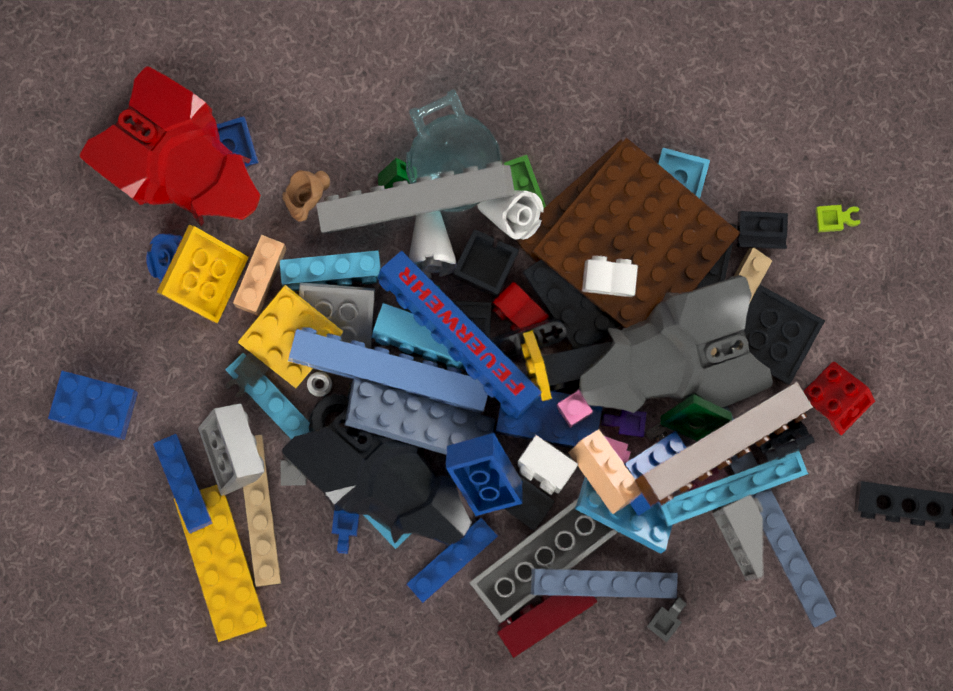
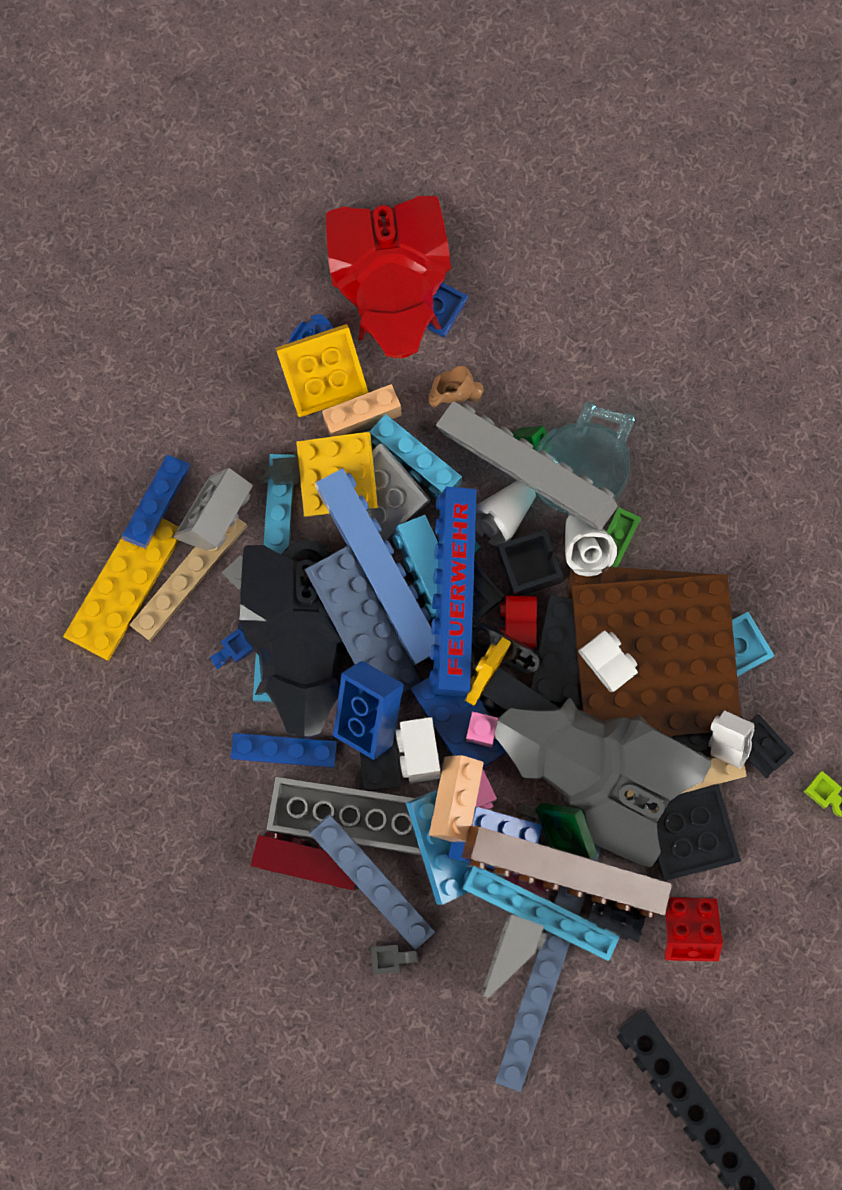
camera: 50 degrees right, 5 degrees down
blue brick [48,371,138,440] -> none
white plate [307,372,332,397] -> none
dark purple plate [601,409,647,438] -> none
none -> white brick [709,711,754,769]

